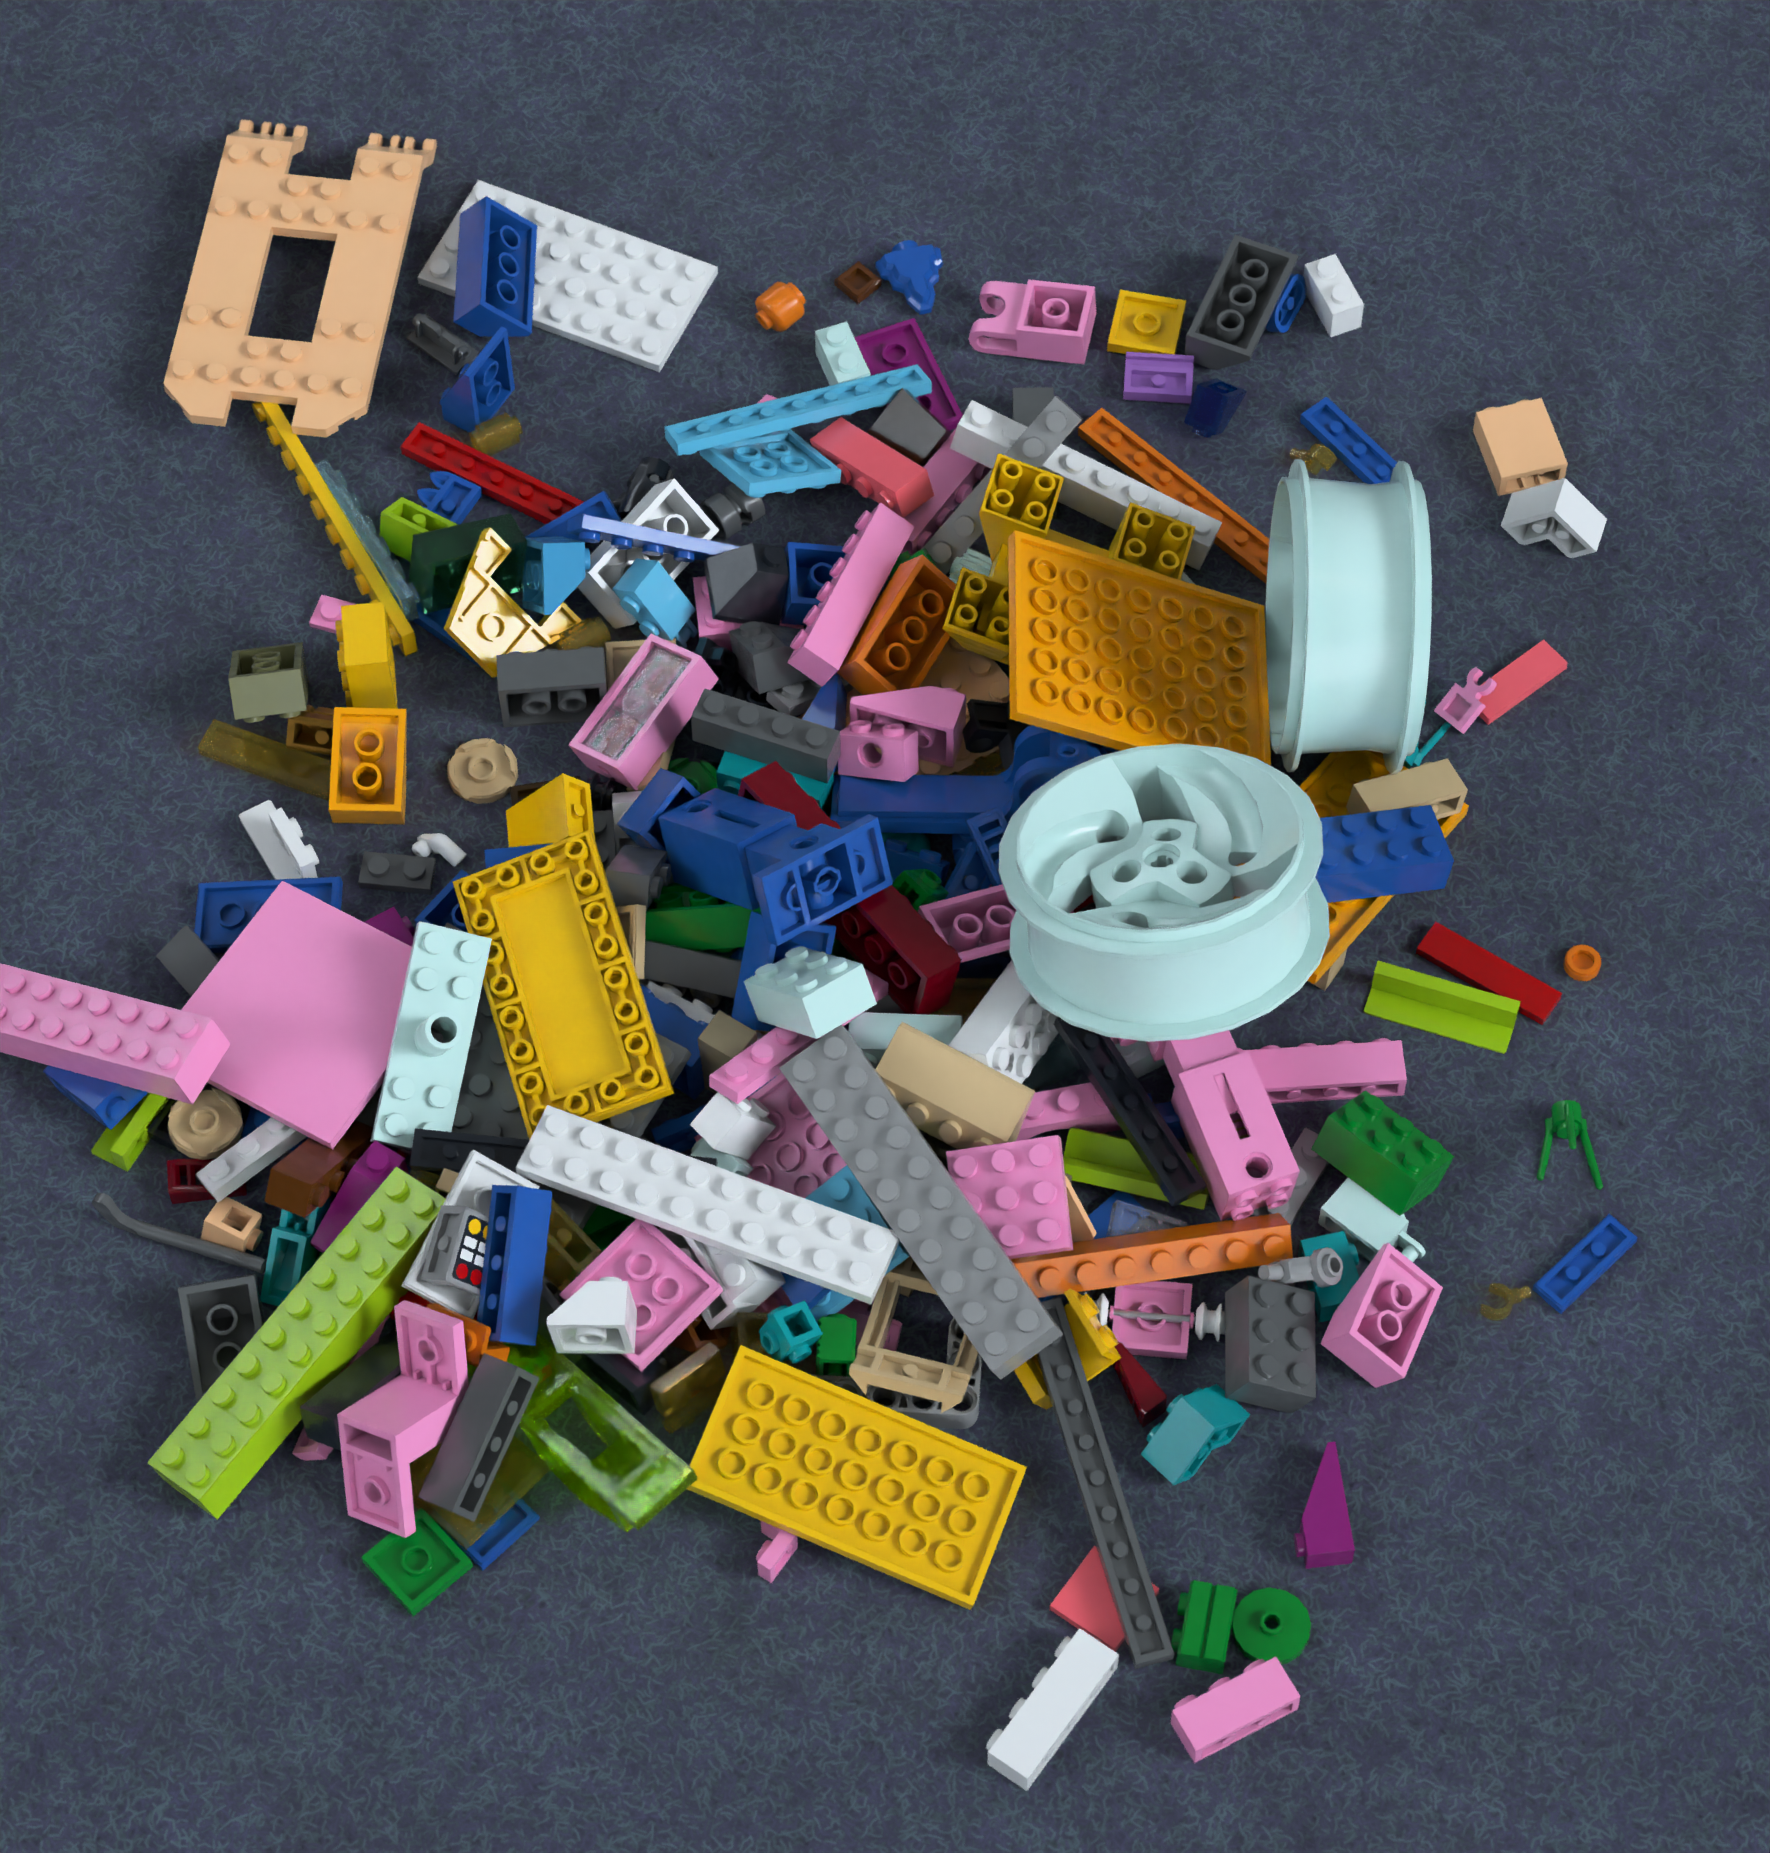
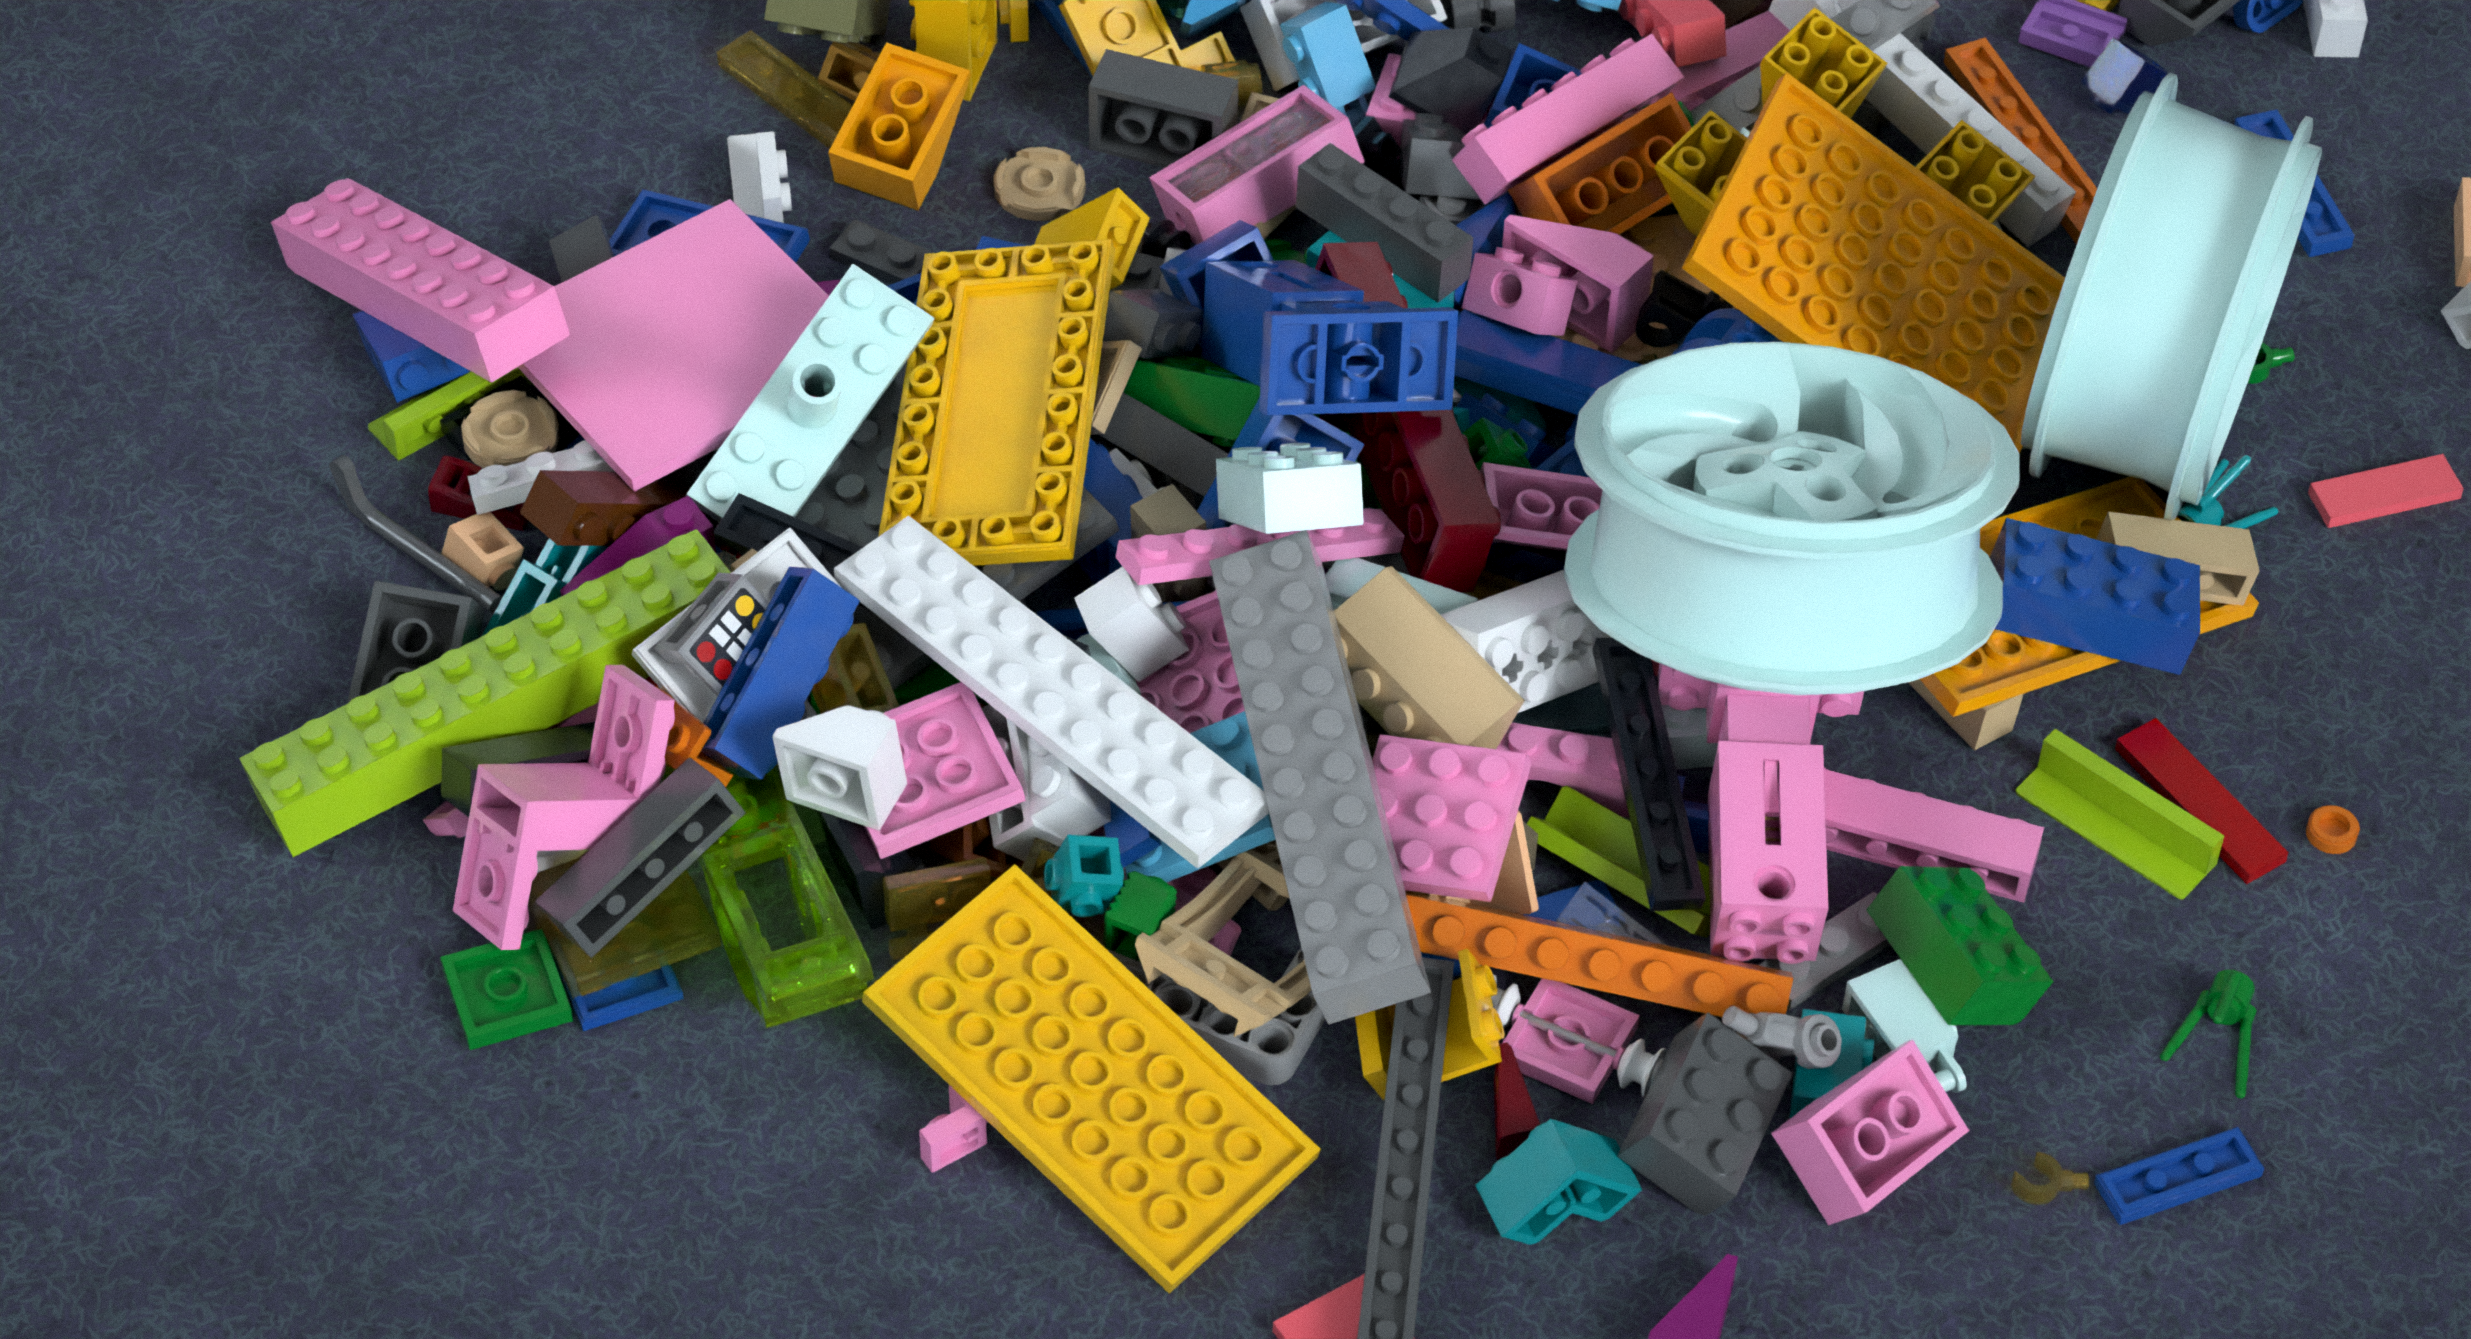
camera: 20 degrees right, 10 degrees down
white arm [412,833,467,867] -> none
bright pink plate [1434,667,1497,734] -> none

